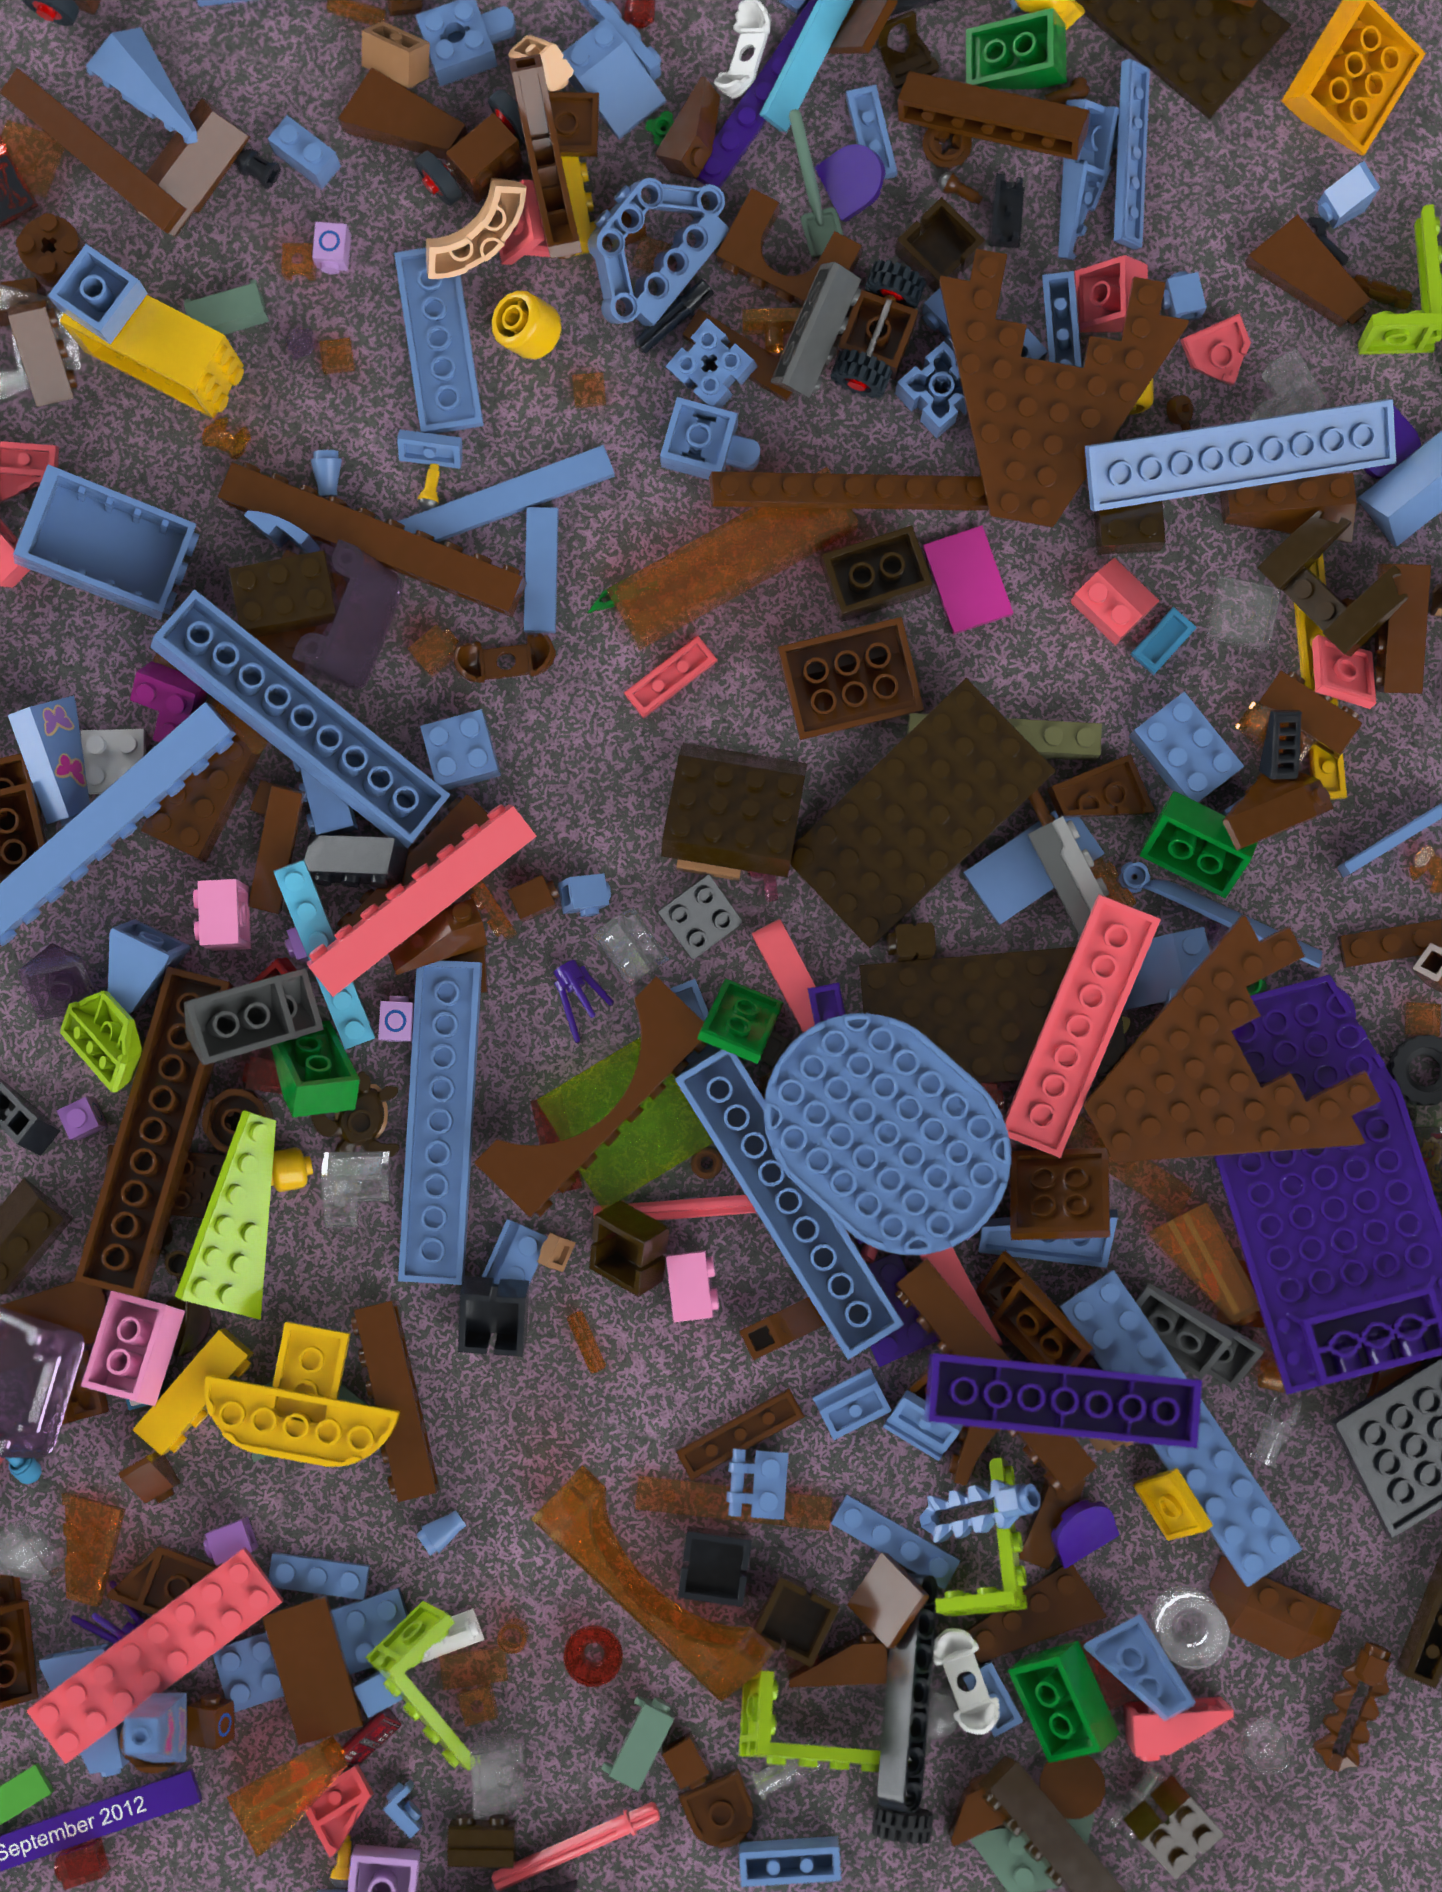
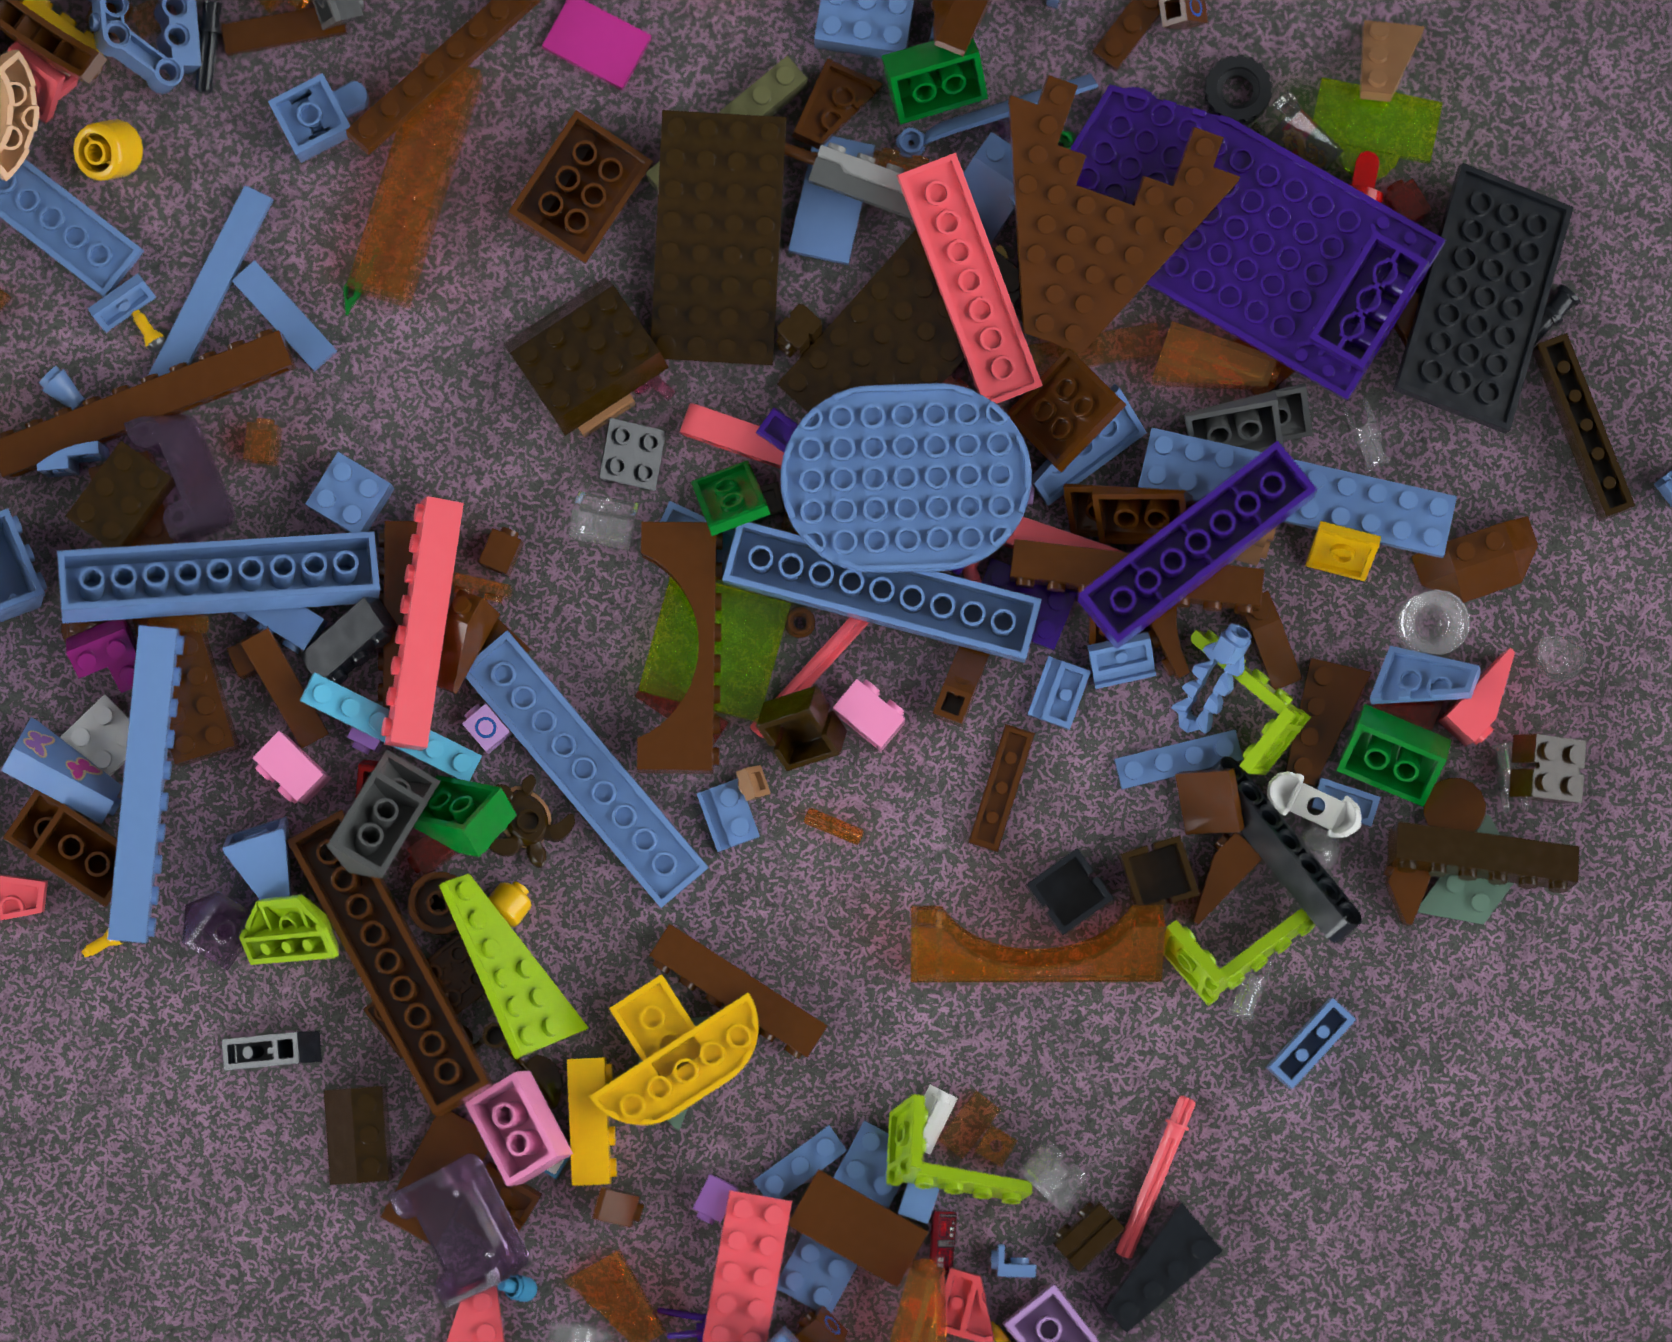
camera: 45 degrees left, 0 degrees up
medium lavender brick [57,1097,109,1140] -> none
reddish brown wing [107,1544,218,1615] -> none
clear brick [321,1151,391,1228] -> none
medium blue cone [416,1510,466,1556] -> none
reddish brown piece [454,633,556,683] -> none
black piece [458,1276,530,1357] -> none
clear orange beam [497,1618,529,1654] -> none
dark purple plant [553,960,614,1043] -> none
medium blue brick [558,873,611,917] -> none
clear red piece [563,1625,623,1687] -> none
clear orange tile [572,372,606,408] -> none
sand green brick [601,1696,675,1791] -> none
coral tile [624,636,718,719] -> none
clear orange tile [635,1475,832,1531] -> none
reddish brown brick [661,1731,710,1790] -> none
medium blue brick [665,318,758,409] -> none
reddish brown tile [678,1768,754,1849] -> none
medium blue plate [726,1449,788,1520] -> none
dark brown brick [821,525,933,622] -> none
black tyre [872,1803,933,1844] -> none
dark purple tile [1052,1500,1120,1569] -> none
clear orange beam [1258,1359,1292,1395] -> none
reddish brown sword [1312,1641,1392,1772] -> none
clear orange tile [1405,1002,1441,1037] -> none

